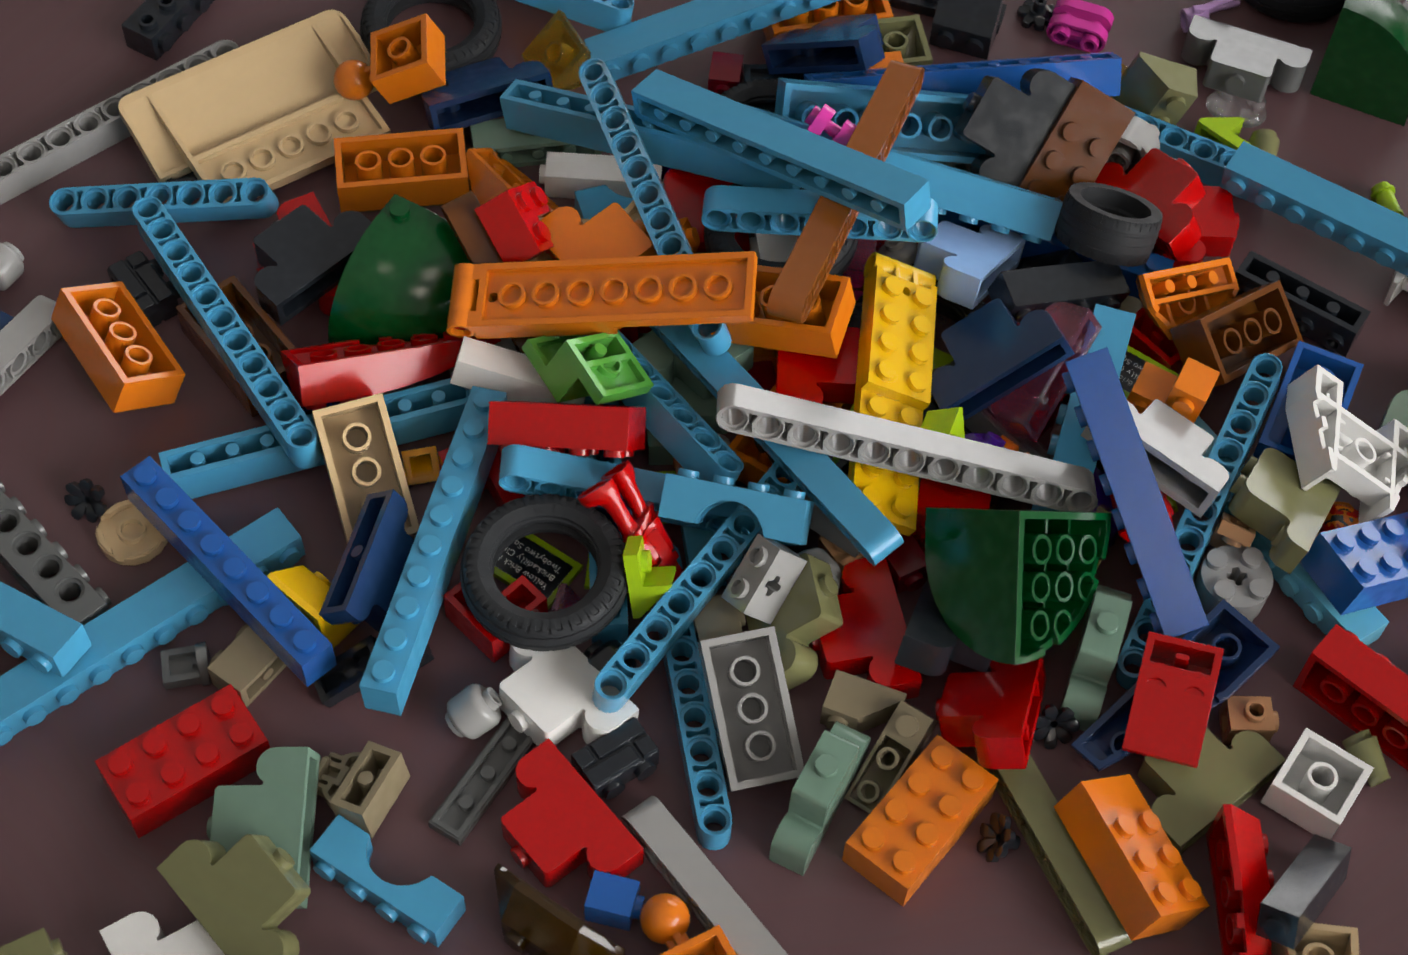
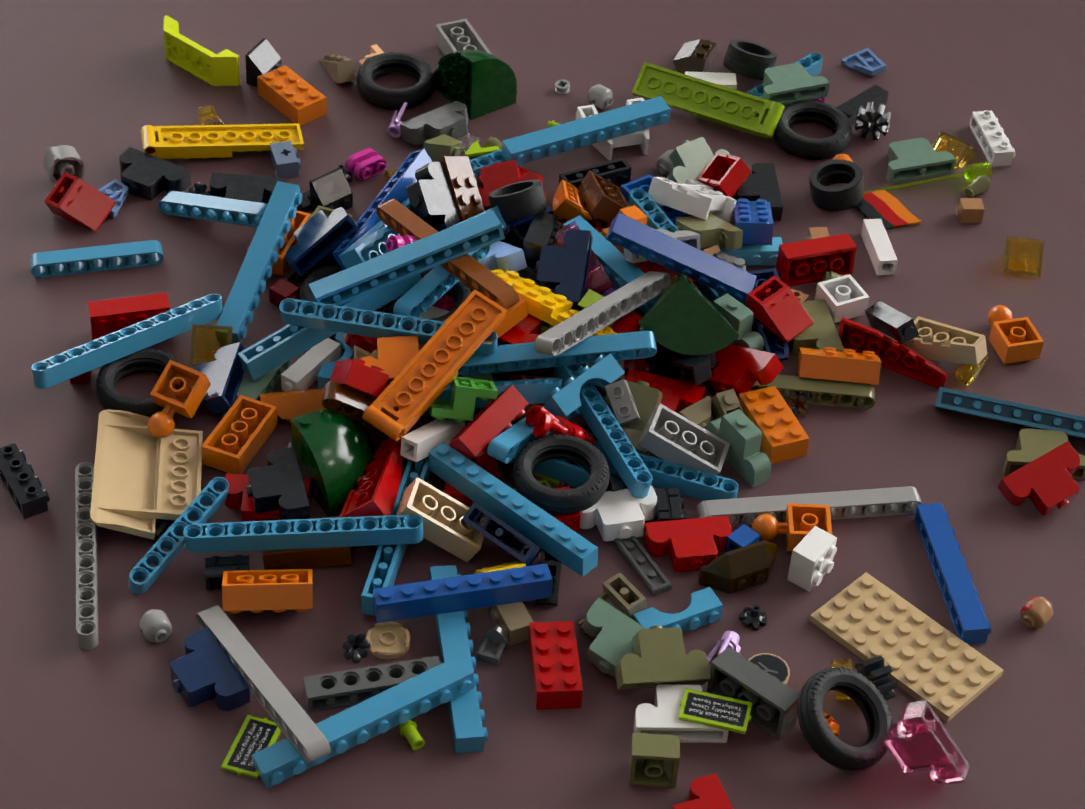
camera: 60 degrees left, 15 degrees down
light grey head [445,684,502,739] -> none
lime slope [623,536,676,619] -> none

